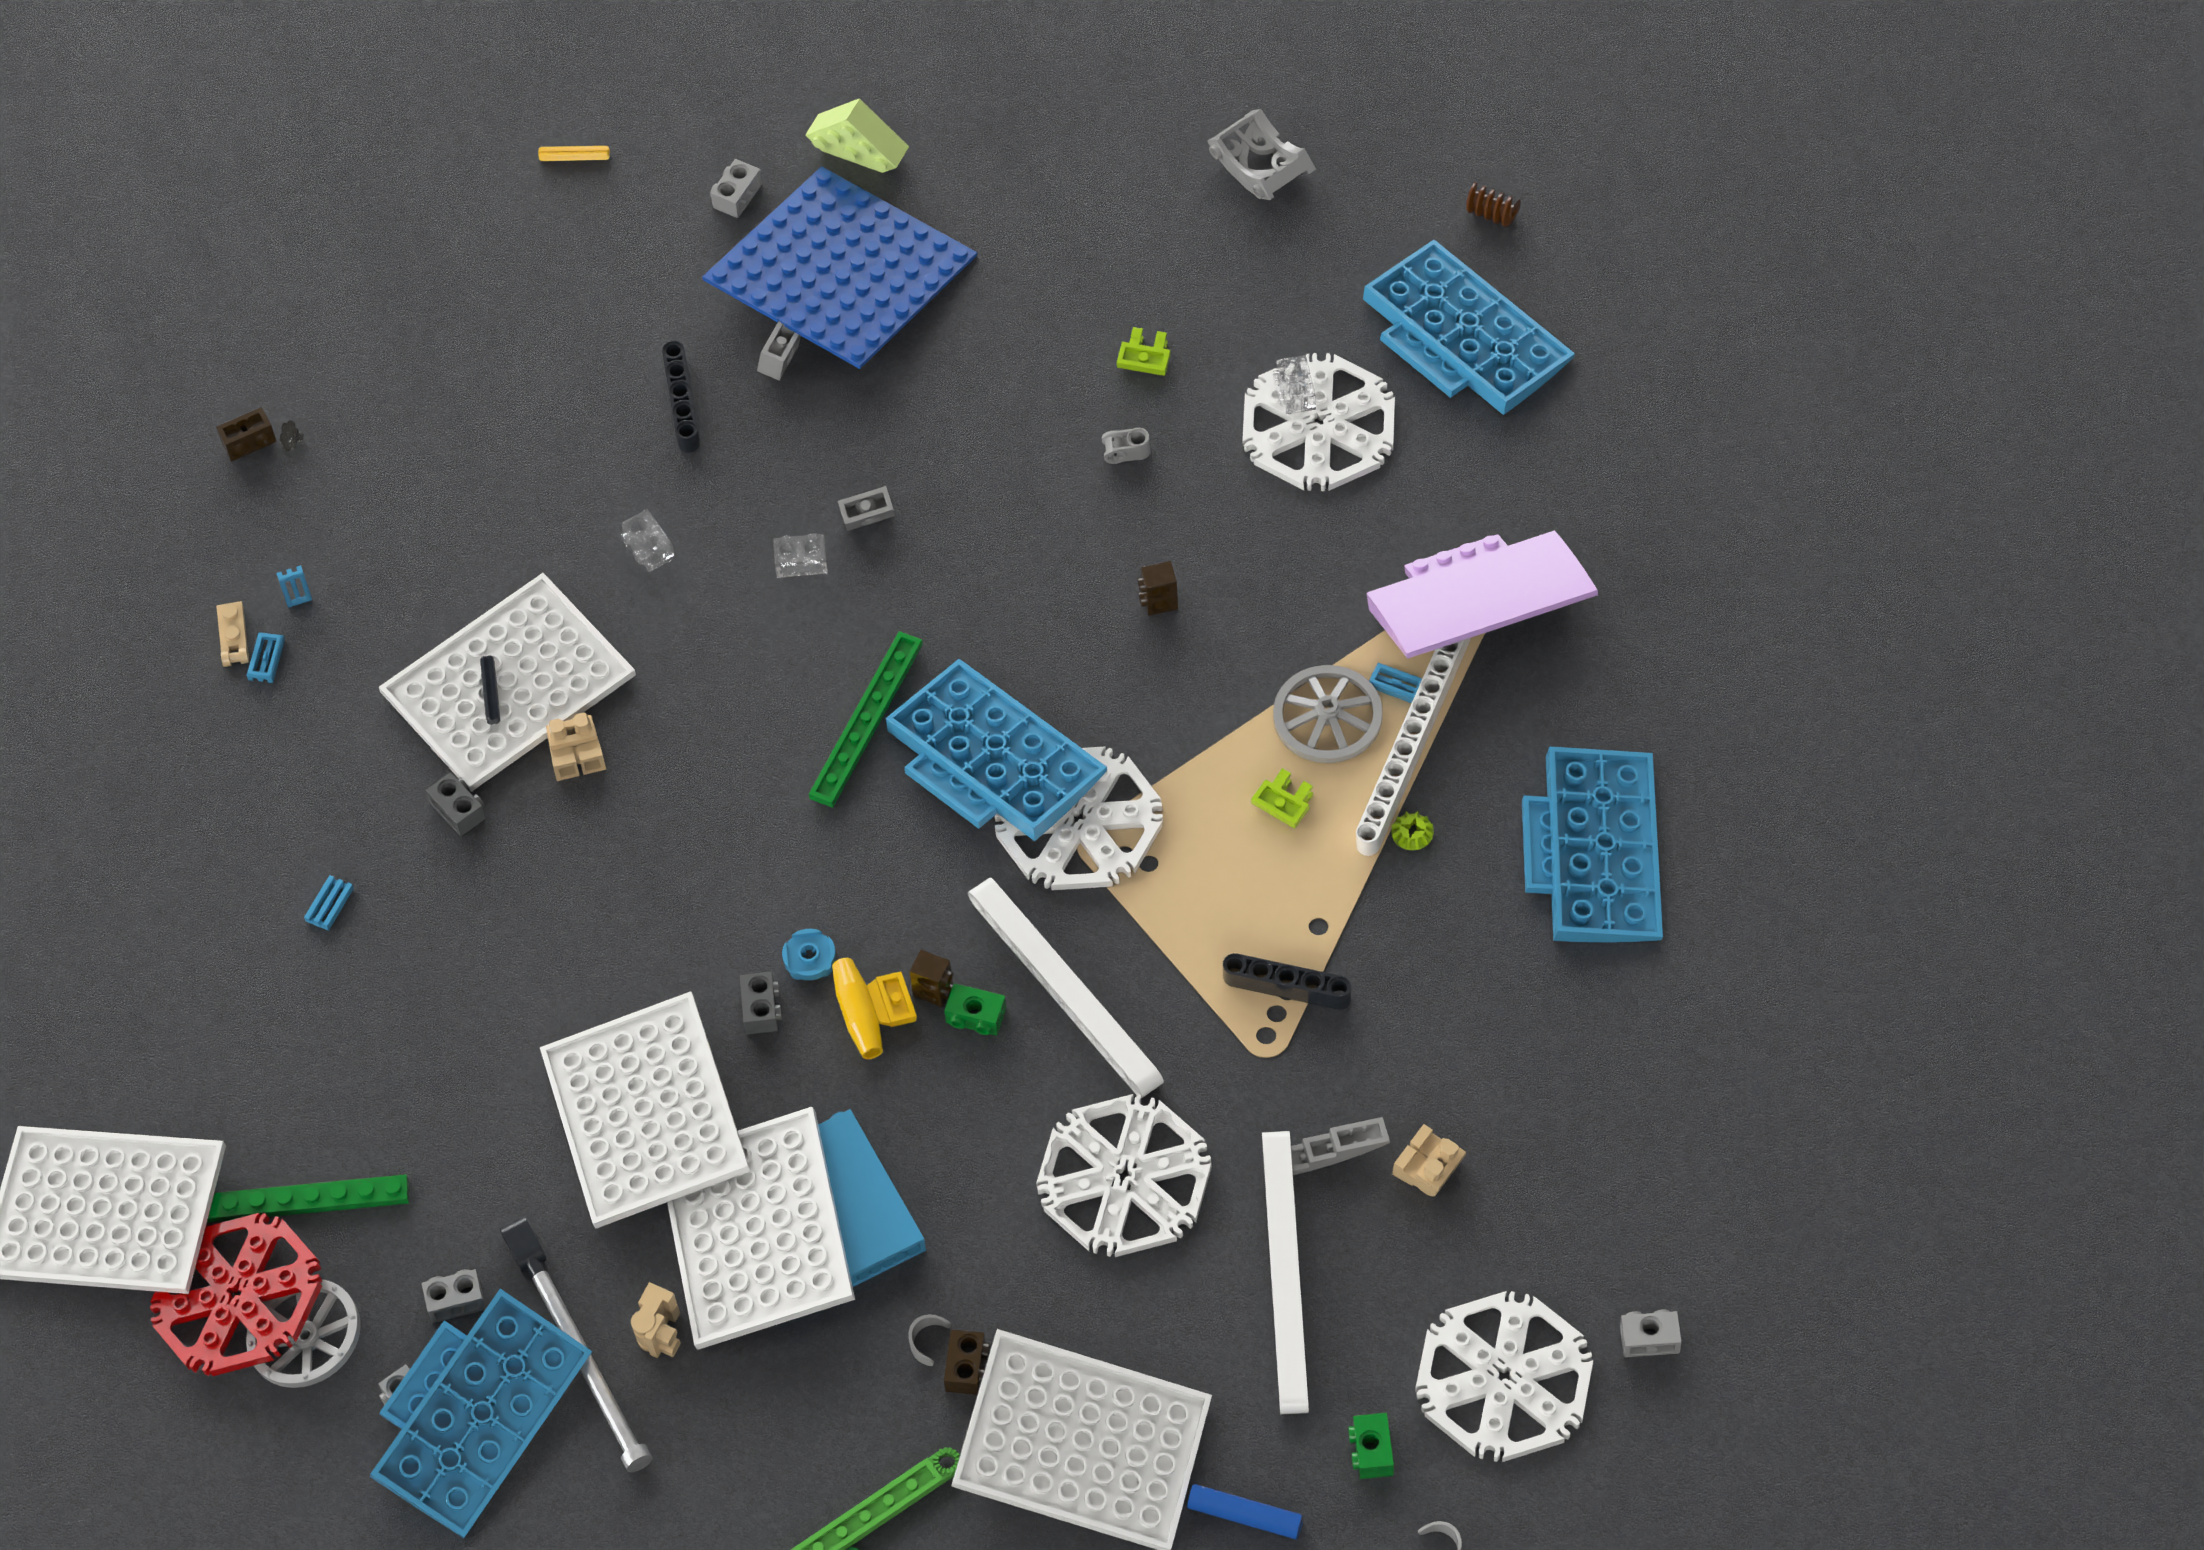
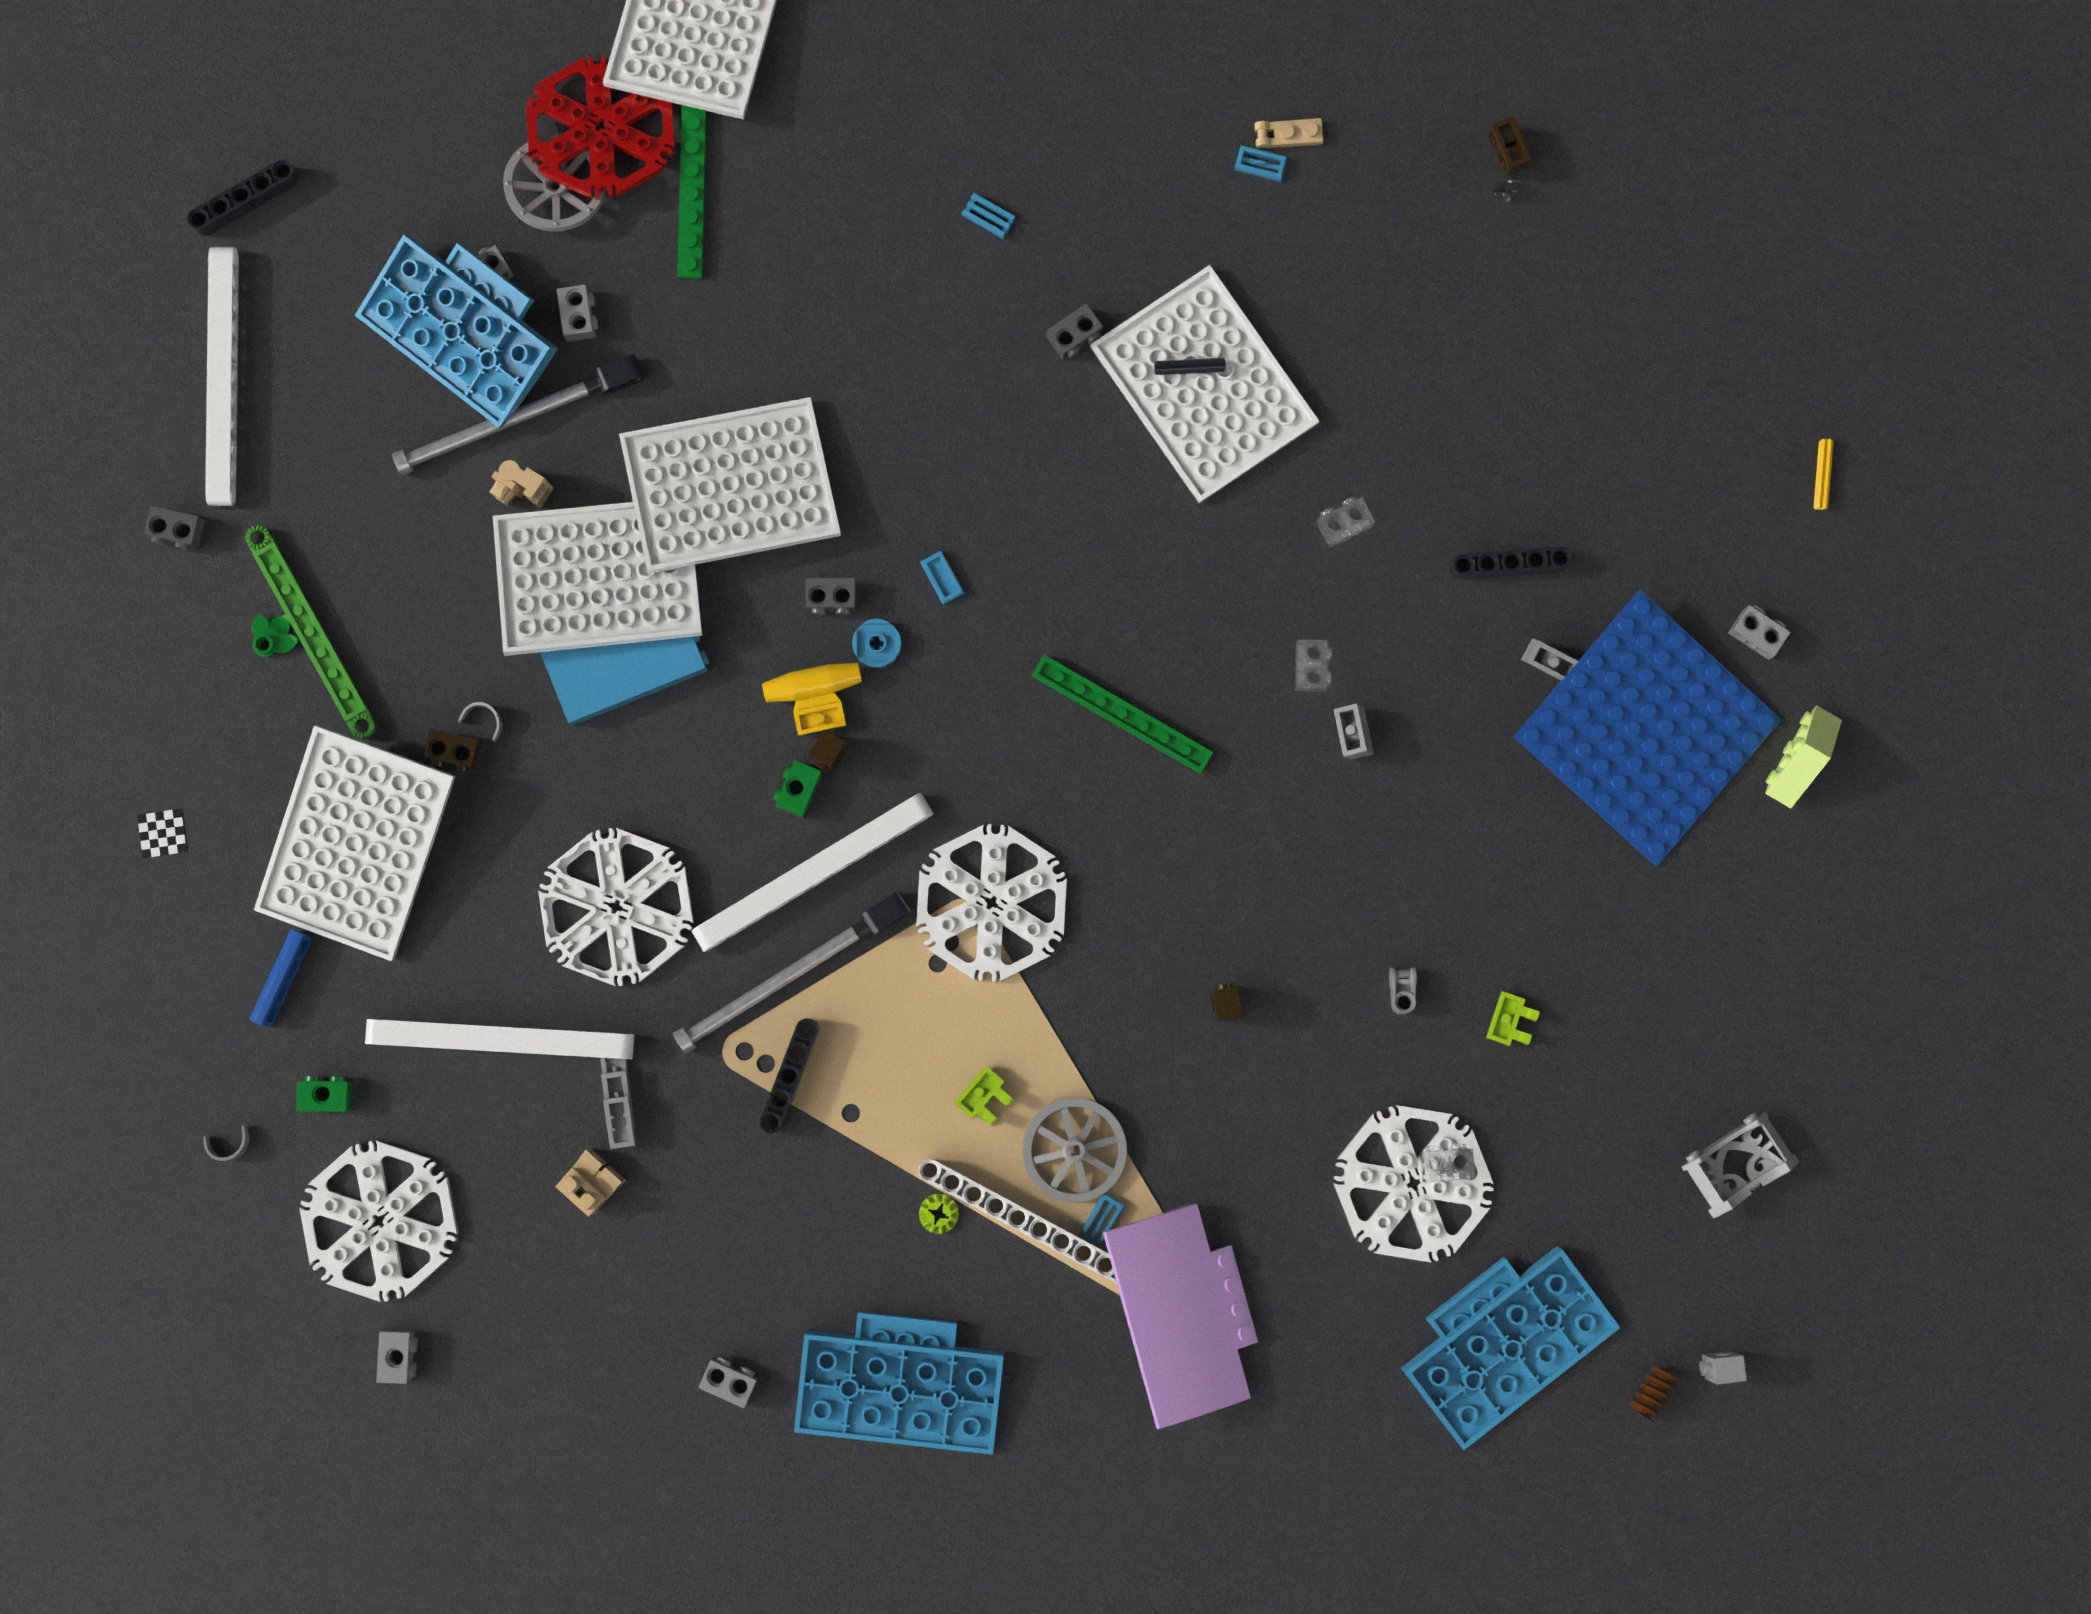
camera: 90 degrees right, 25 degrees up
dark azure tile [276,565,312,607] -> none
tan hips [546,712,606,781] -> none
dark azure slope [886,659,1107,841] -> none
none -> flat silver piece [673,891,912,1054]
none -> light grey brick [698,1356,758,1408]
none -> dark azure tile [920,551,964,605]
none -> light grey brick [1699,1351,1747,1384]

